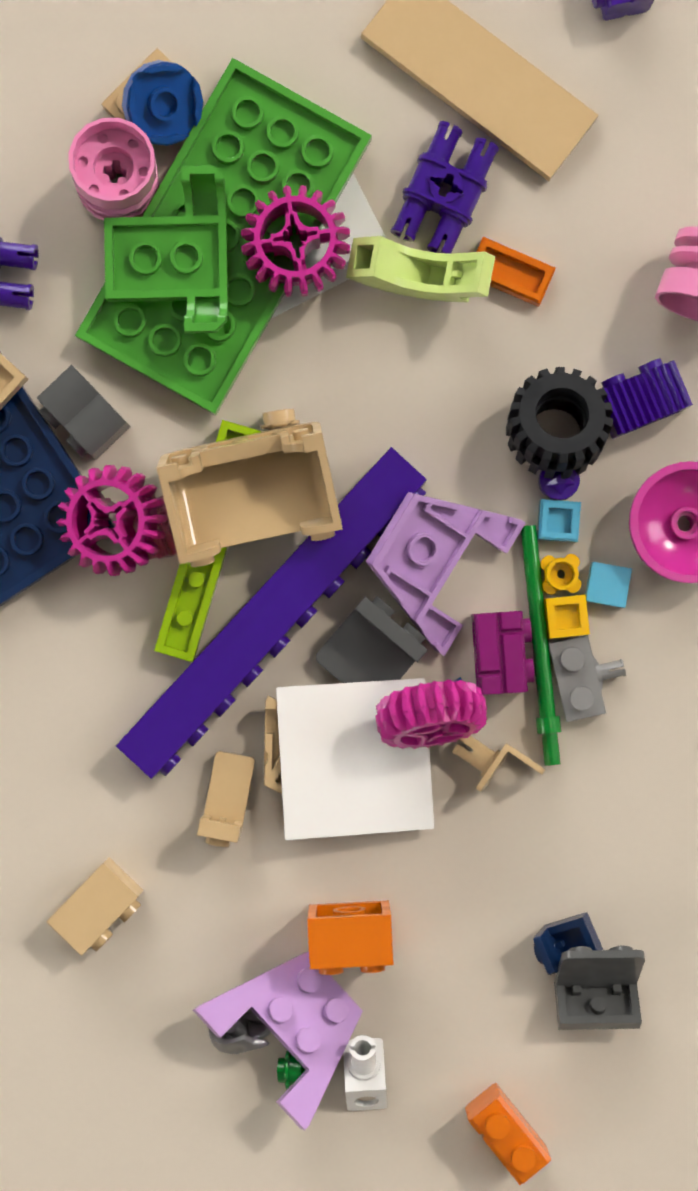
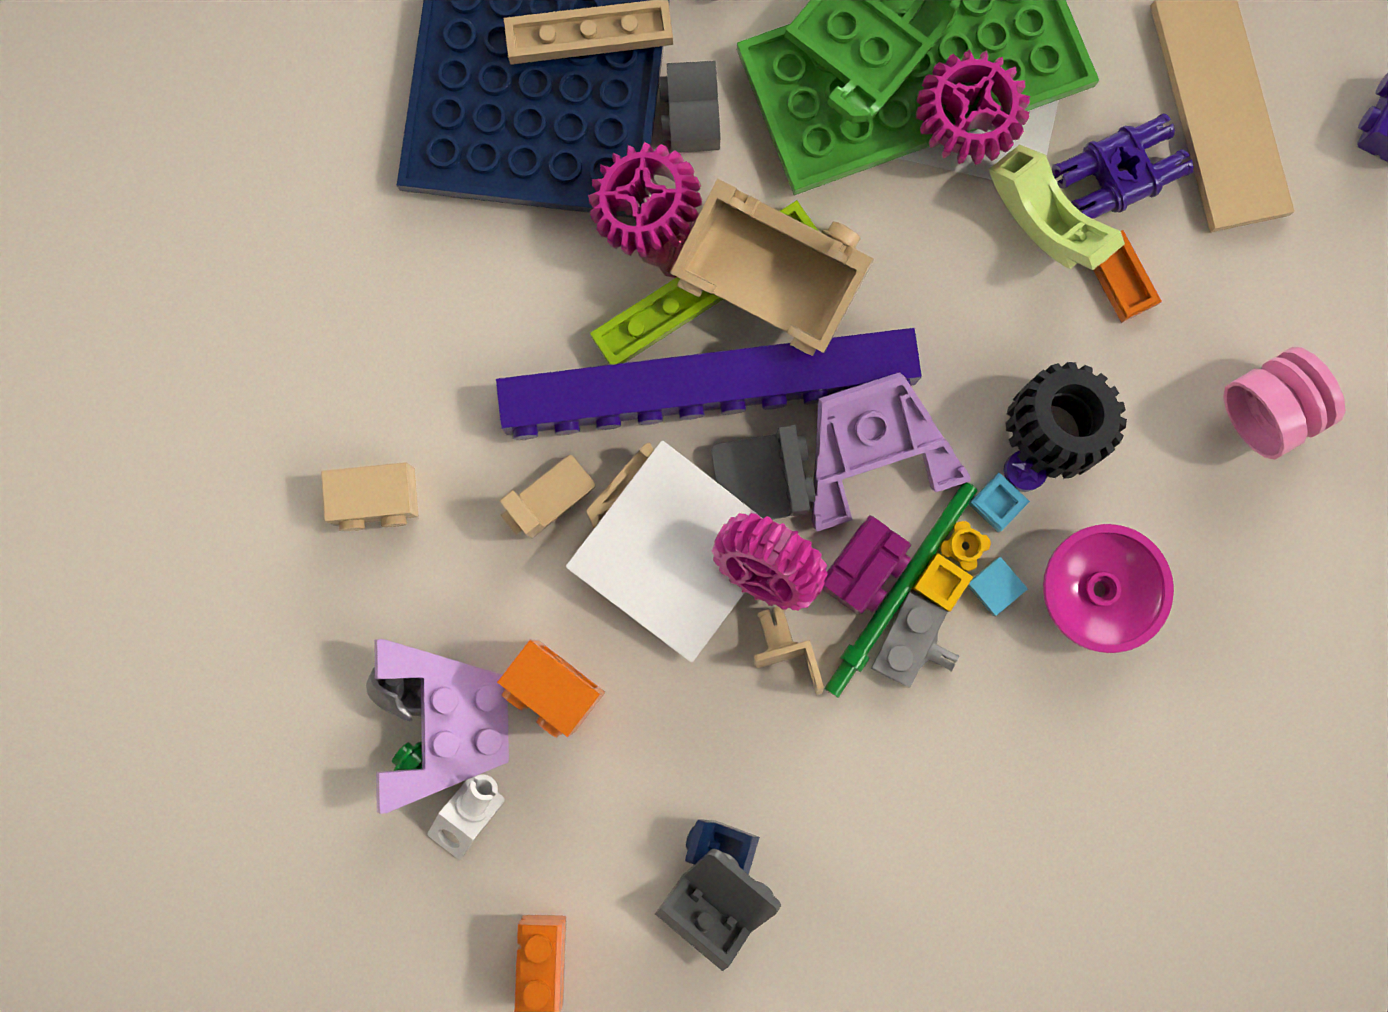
camera: 40 degrees right, 5 degrees down
dark purple brick [601,358,693,439] -> none

